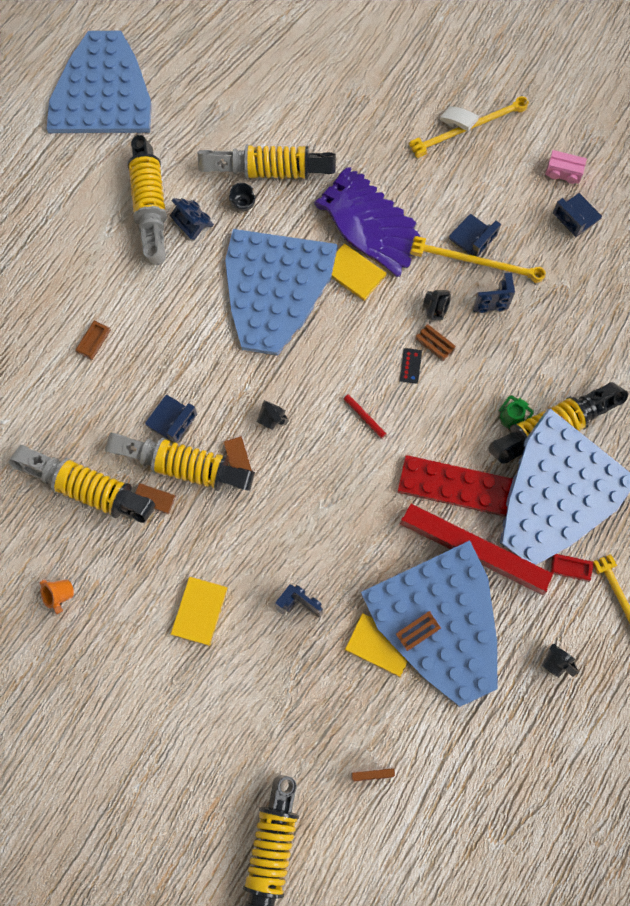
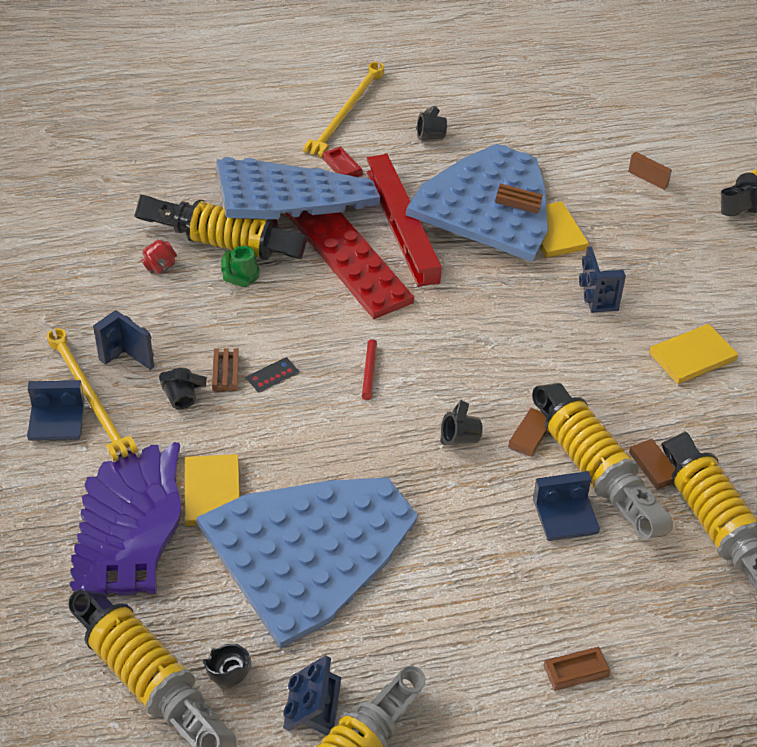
camera: 135 degrees left, 25 degrees down
none -> red head [141,239,177,274]

